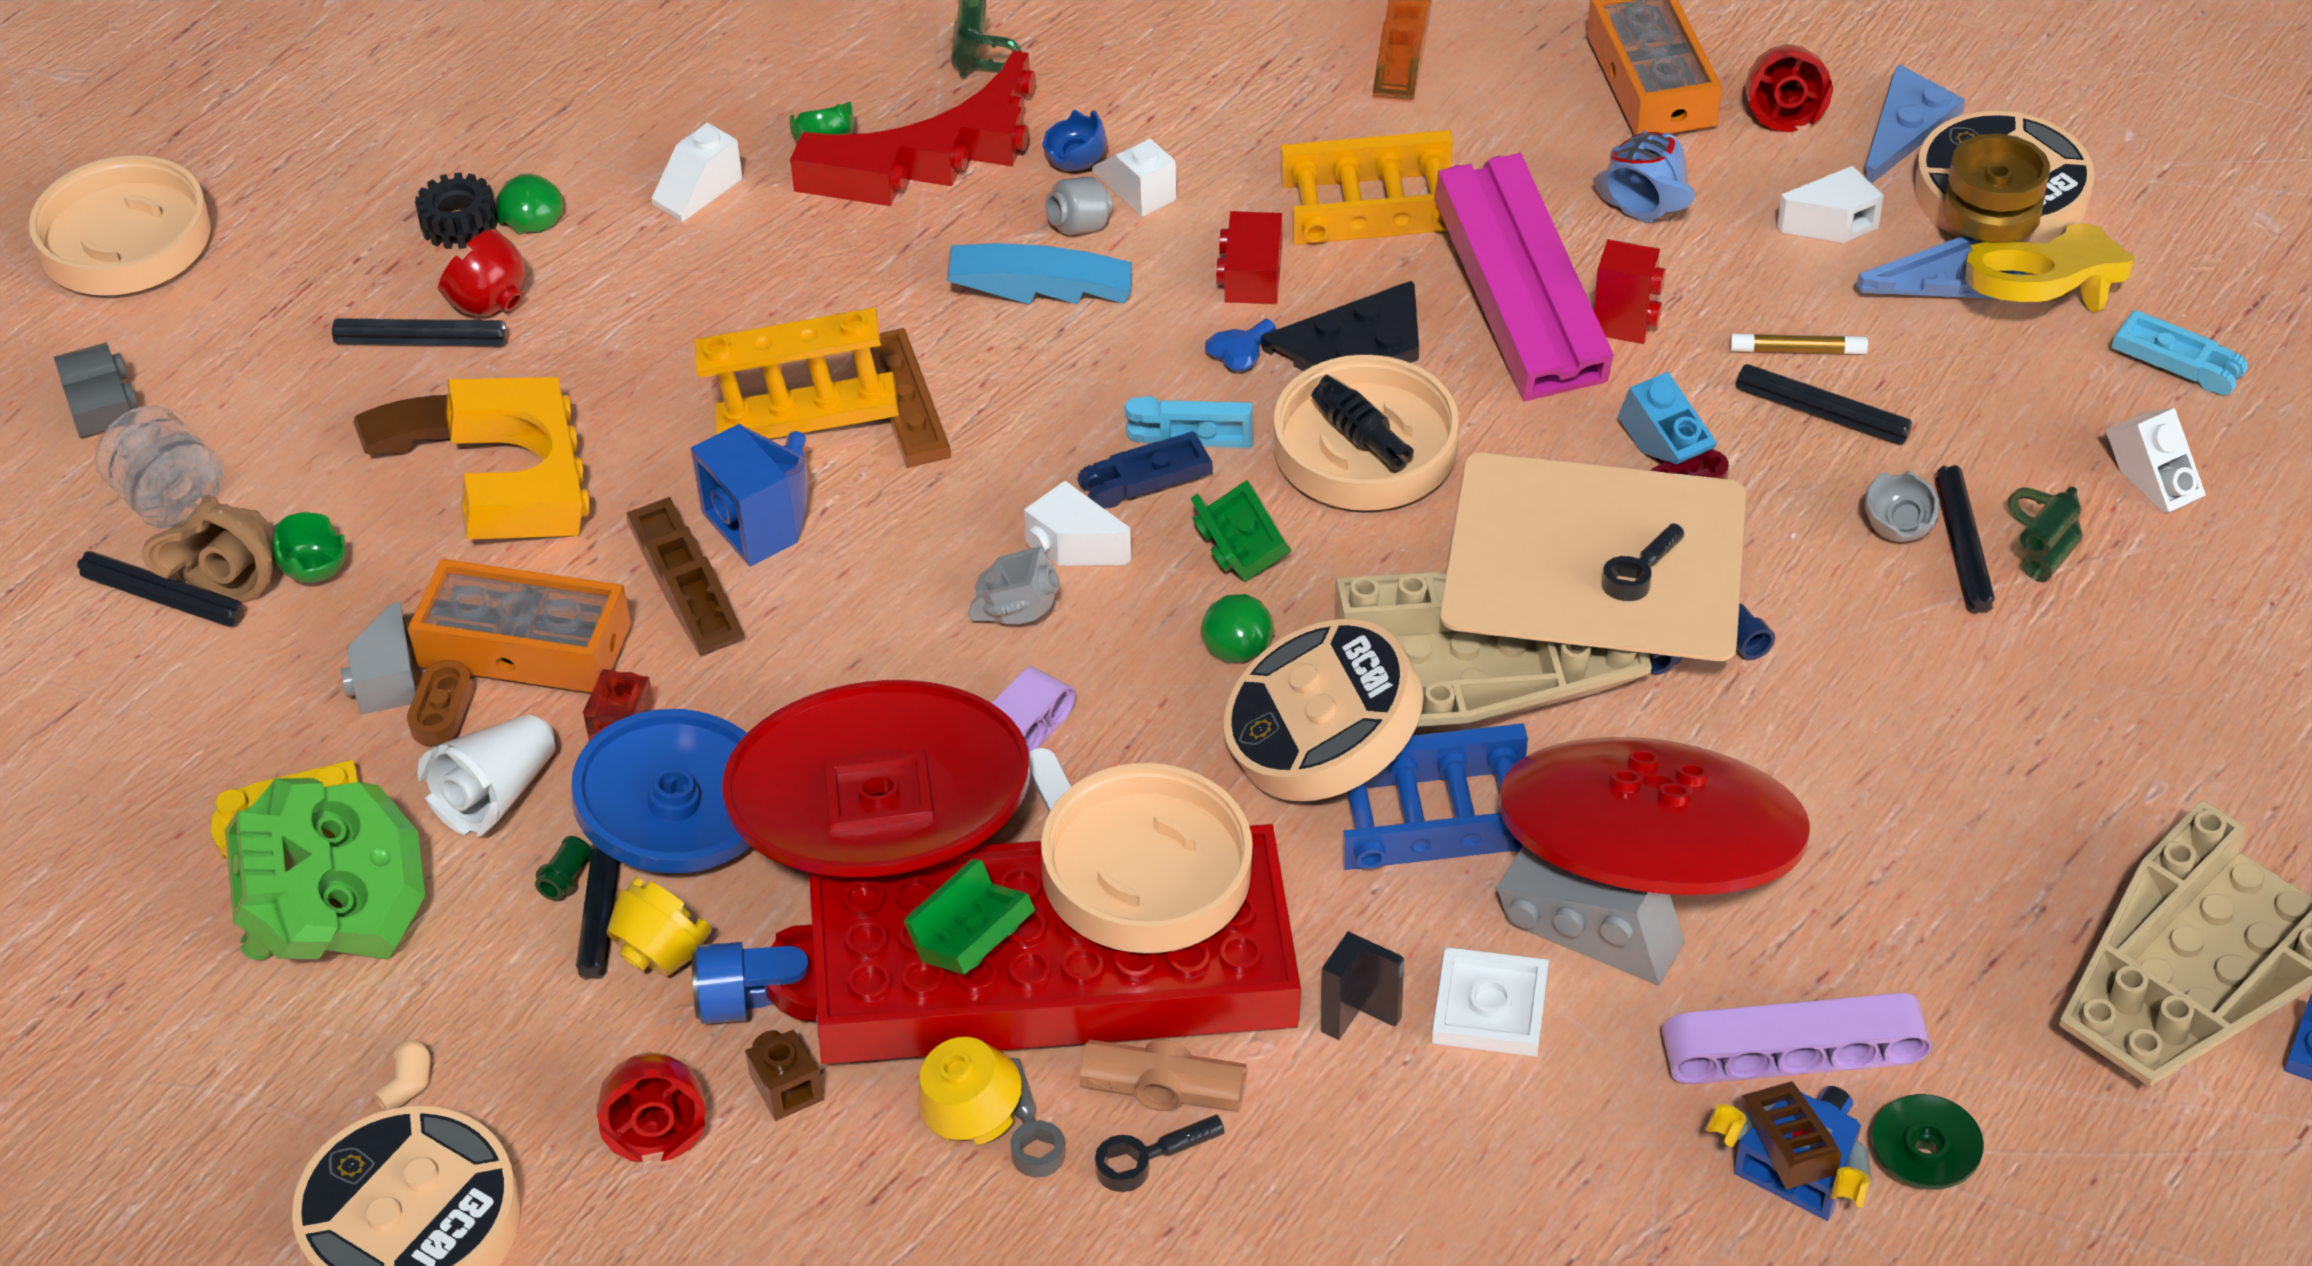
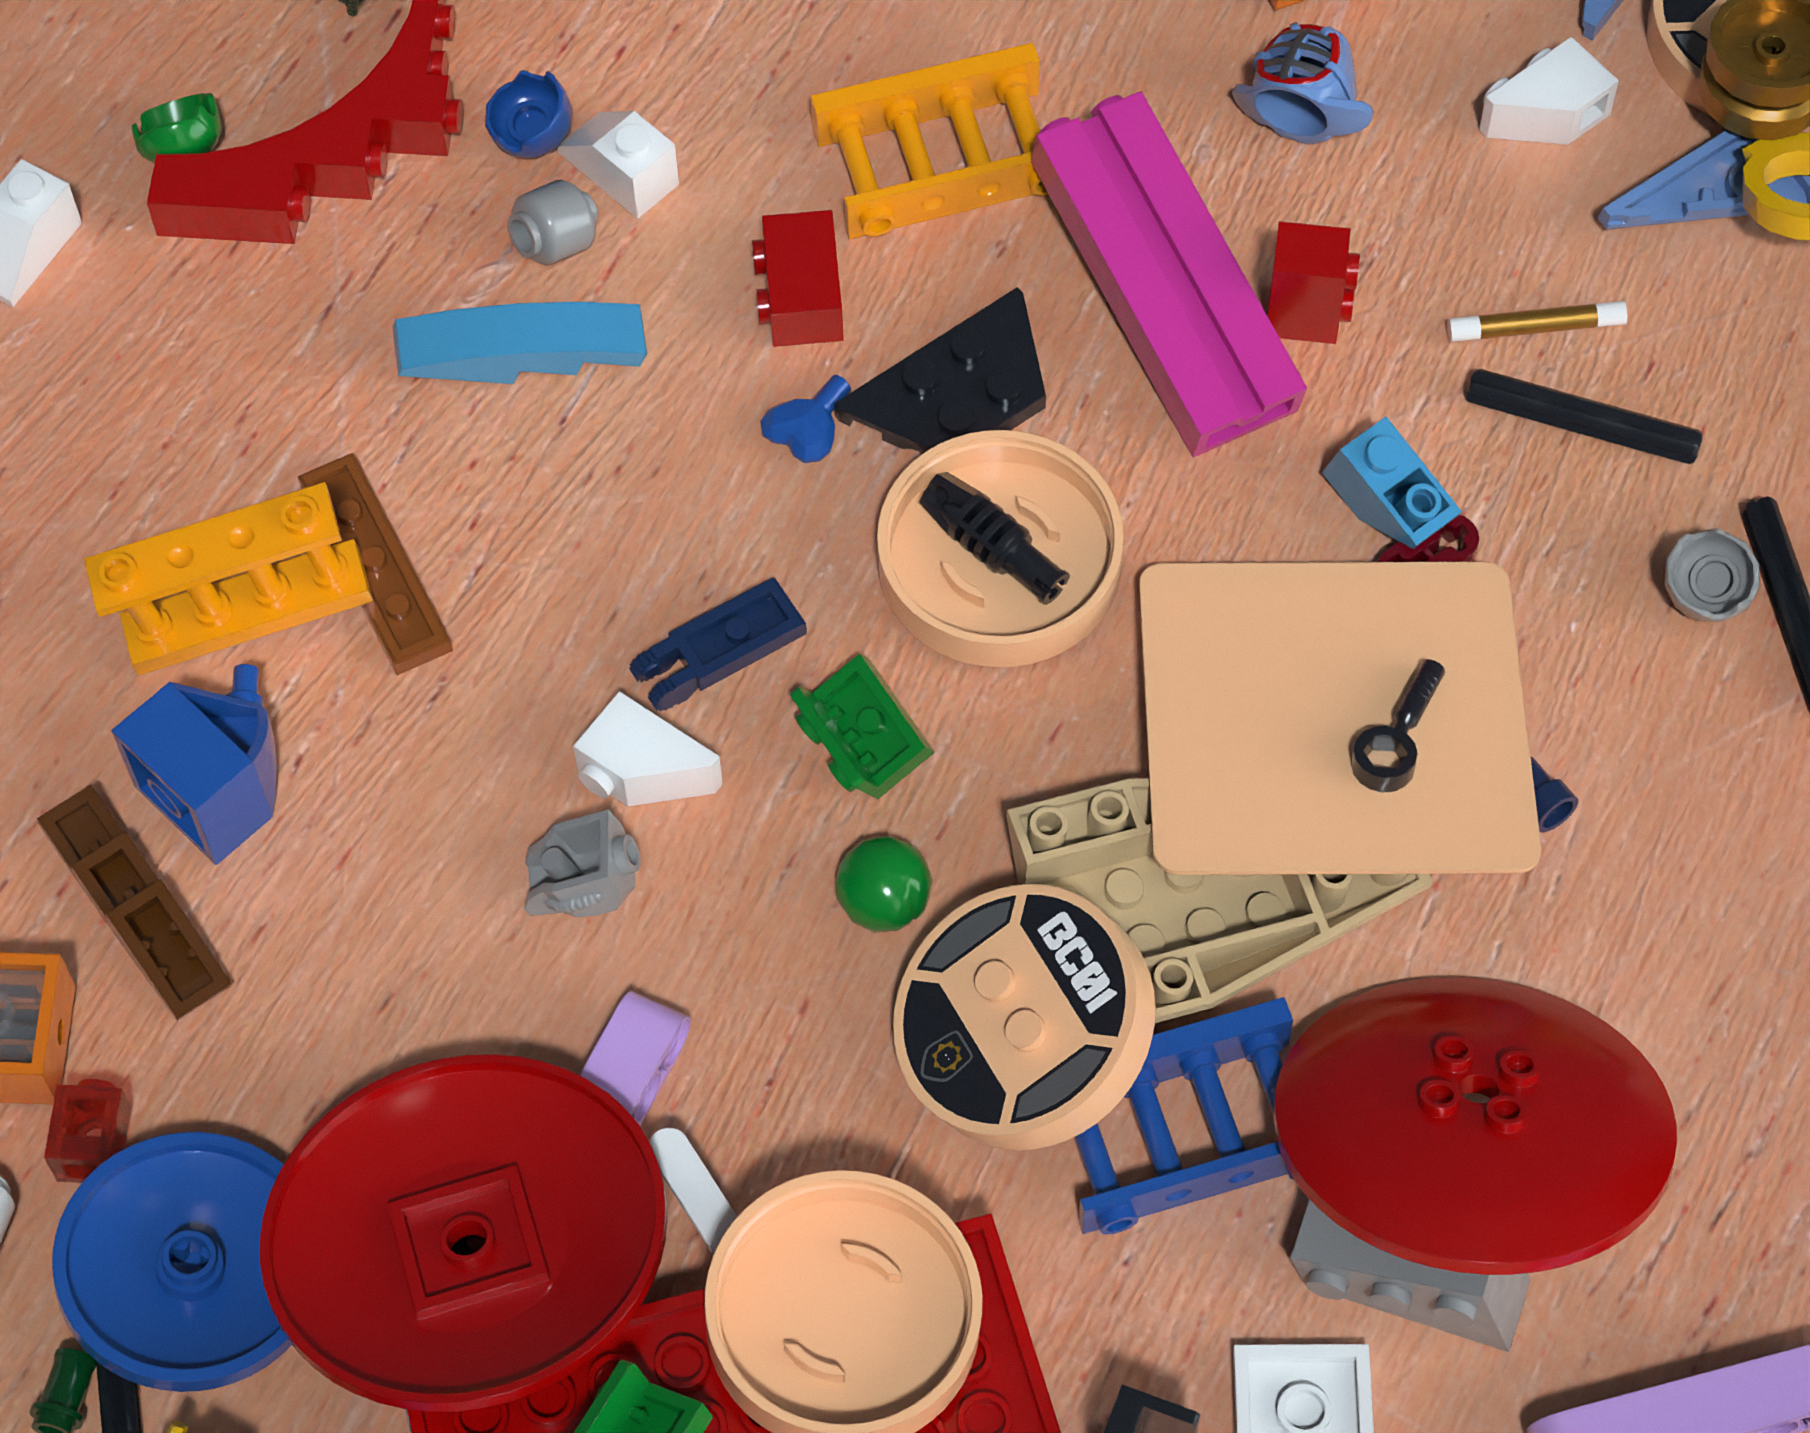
camera: 10 degrees left, 15 degrees up
medium azure hinge [1124,396,1254,448] -> none

